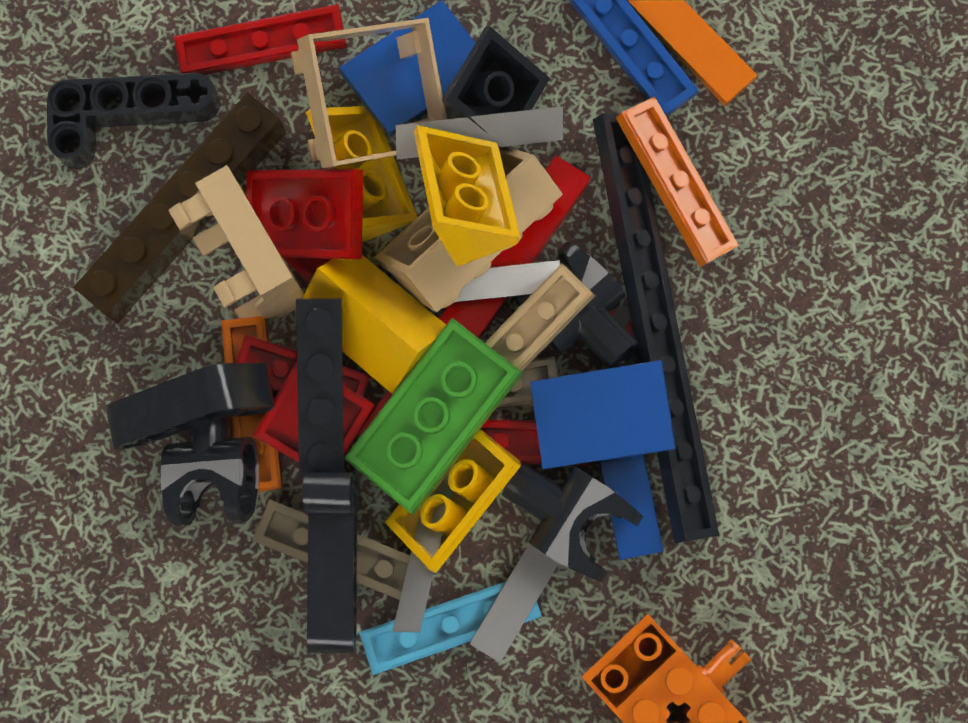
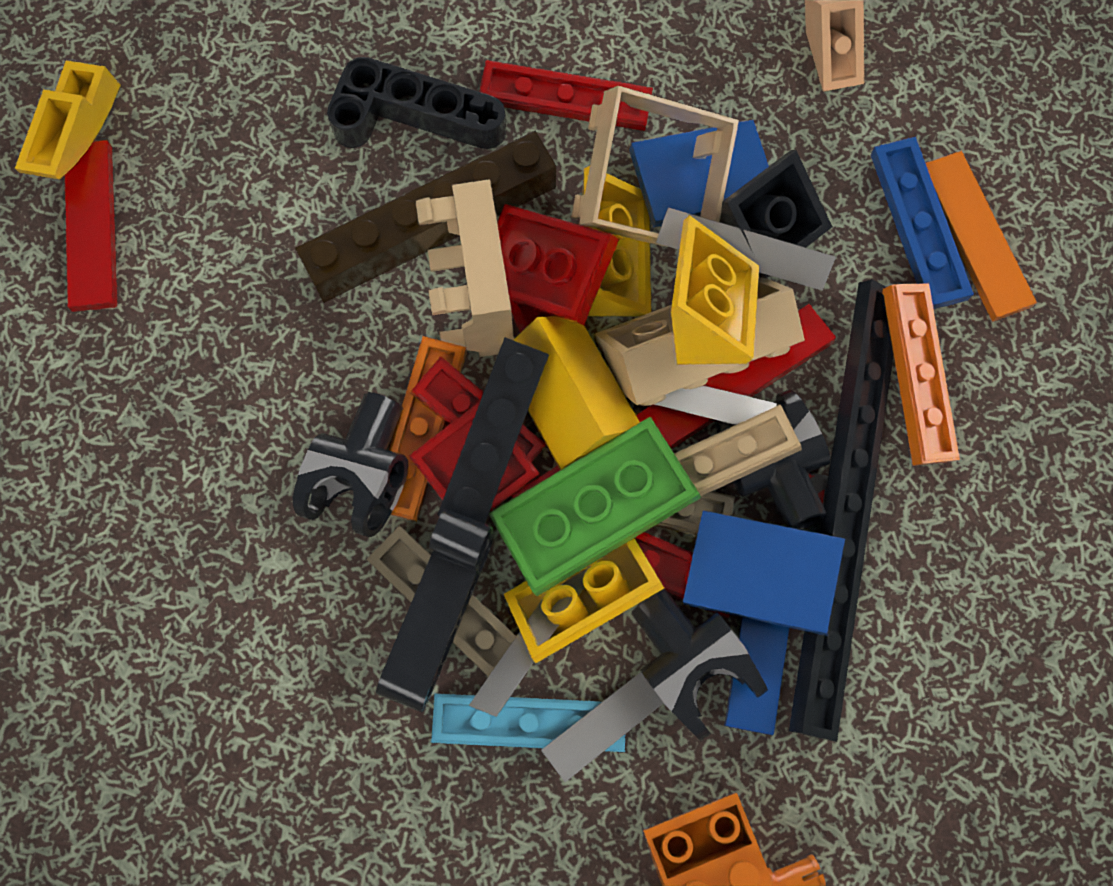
camera: 15 degrees right, 5 degrees down
black beam [105,363,275,450] -> none

